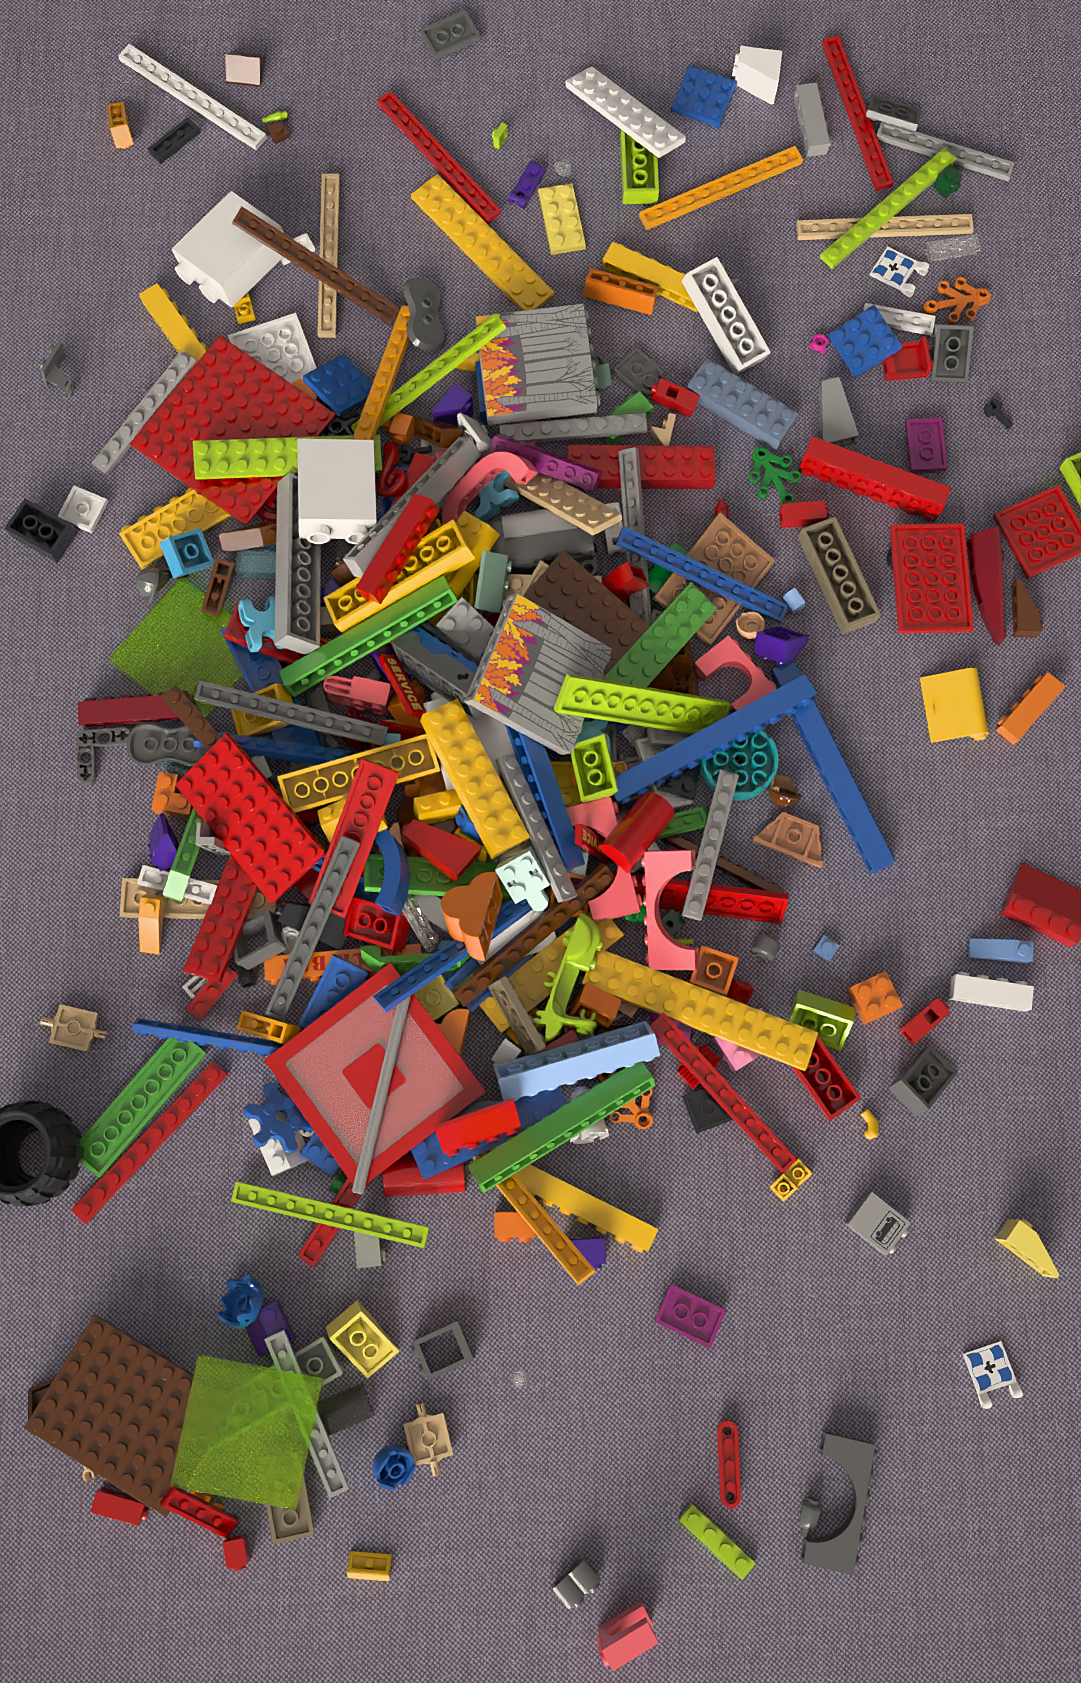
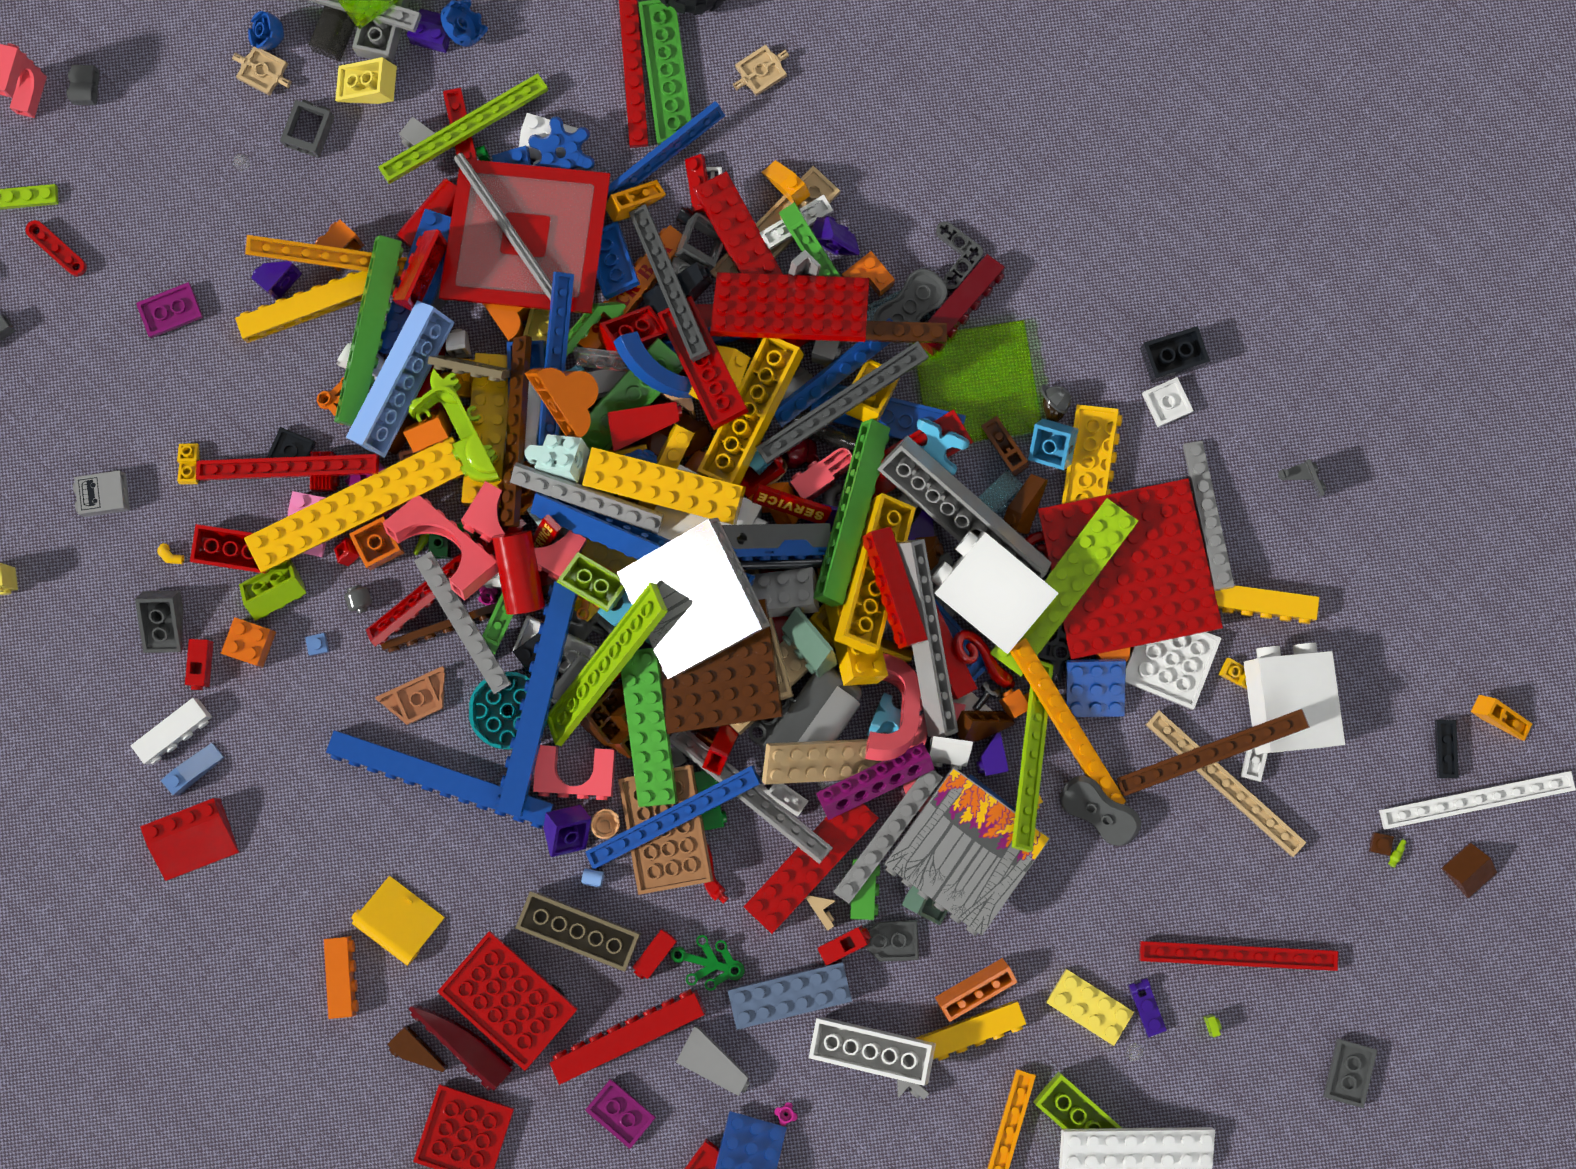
camera: 140 degrees right, 5 degrees up
yellow plate [411,174,554,311] -> none
piece [767,775,801,807] -> none

